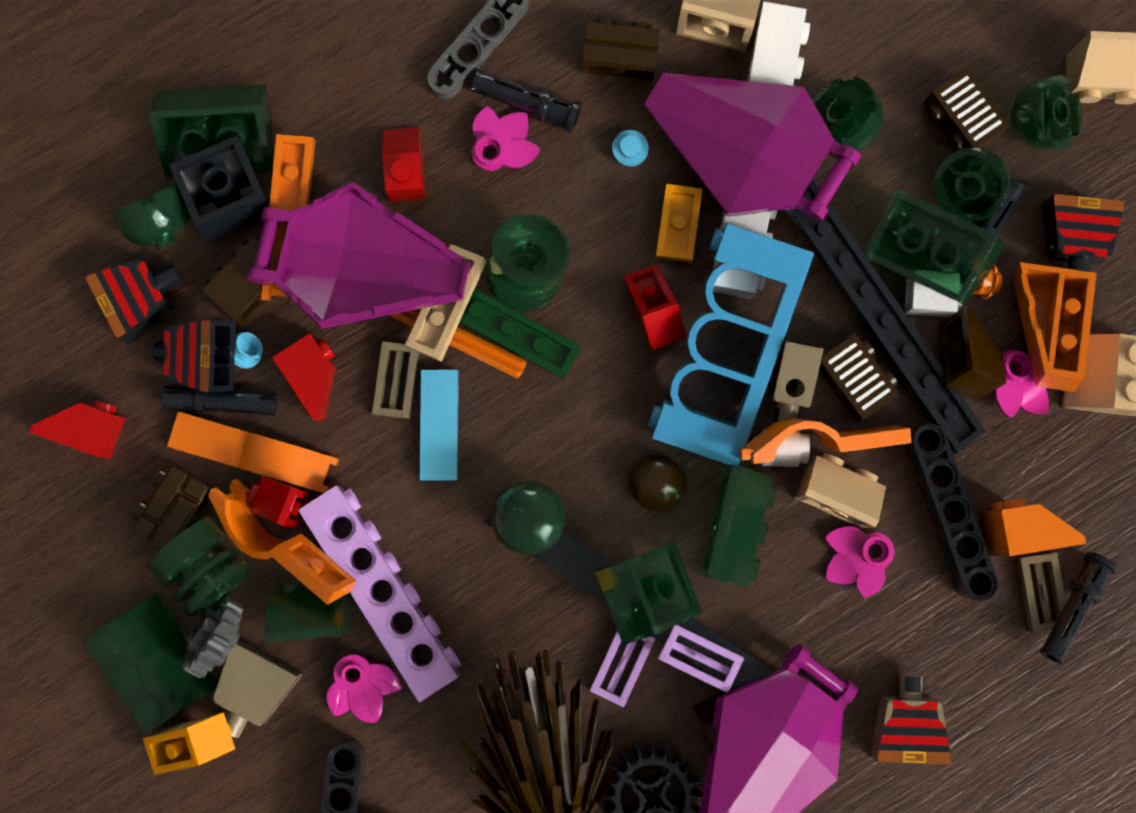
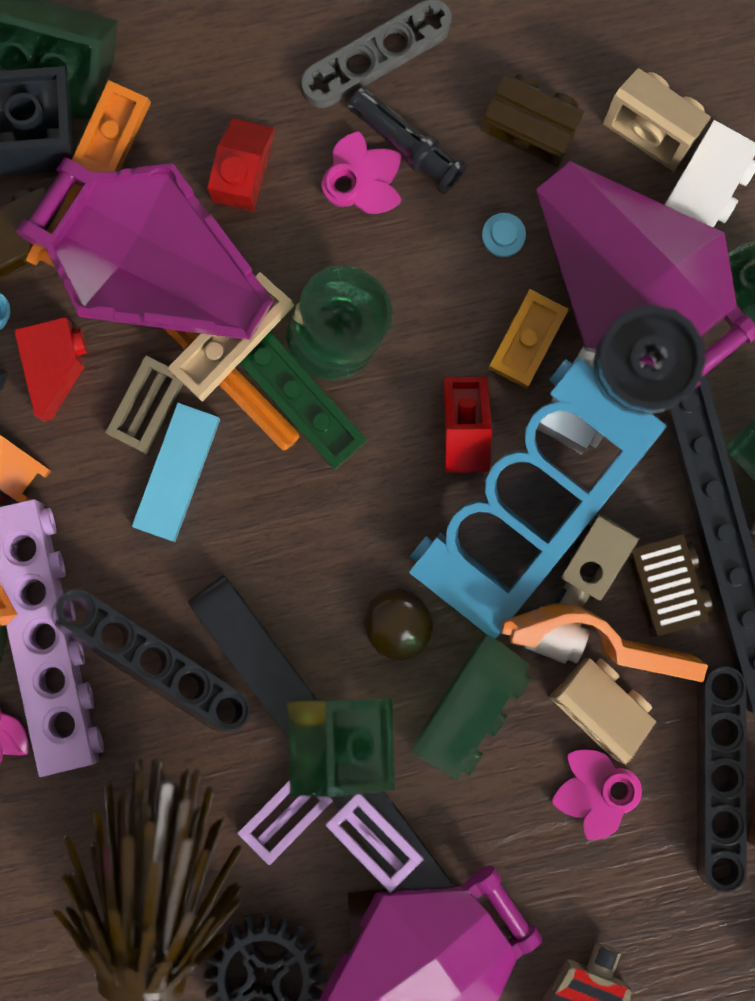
camera: 20 degrees right, 0 degrees up
clear green cylinder [491,480,566,555] -> none
none -> black beam [52,589,250,732]
none -> black wheel [593,305,706,416]

